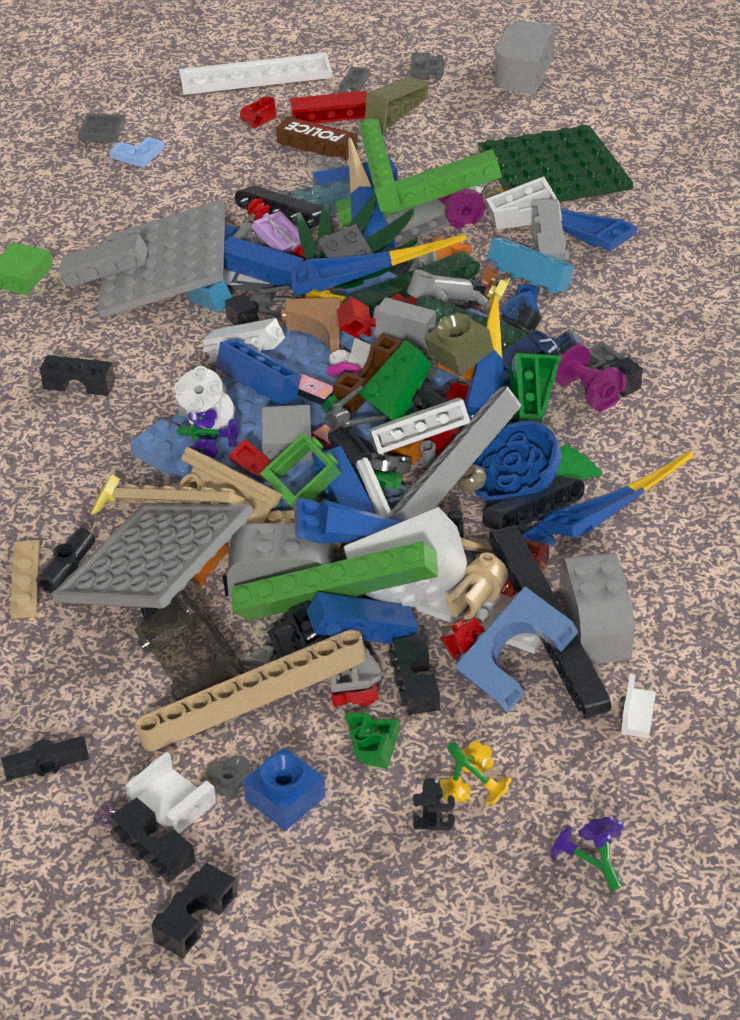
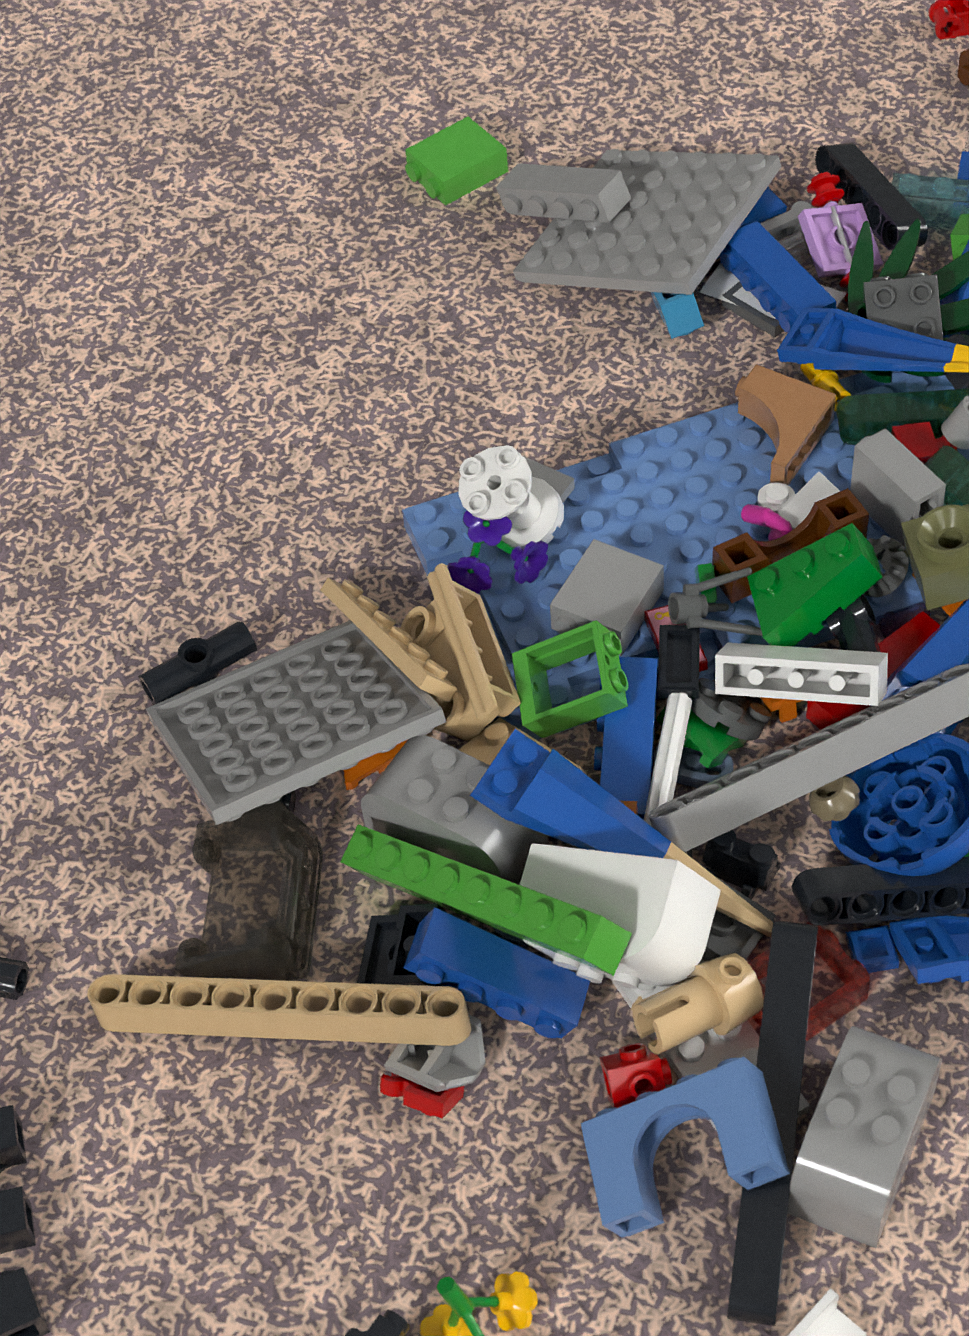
camera: 35 degrees right, 10 degrees up
tan plate [10,540,40,619] -> none
black arch [40,355,115,396] -> none
light yellow plate [90,474,120,515] -> none
light blue plate [109,137,165,168] -> none
white panel [125,752,216,834] -> none
white brick [202,318,285,363] -> none
dark grey plate [206,756,254,796] -> none
blue brick [216,339,301,405] -> none
black brick [225,293,258,326] -> none
red plate [228,439,270,478] -> none
light grey tile [242,646,276,668] -> none
blue piece [243,747,326,831] -> none
dark grey plant [252,285,306,318] -> none
tile [297,372,333,405] -> none
red brick [336,297,376,339] -> none
green slope [345,712,401,769] -> none
black arch [388,635,440,715] -> none
light grey pin [420,440,438,469] -> none

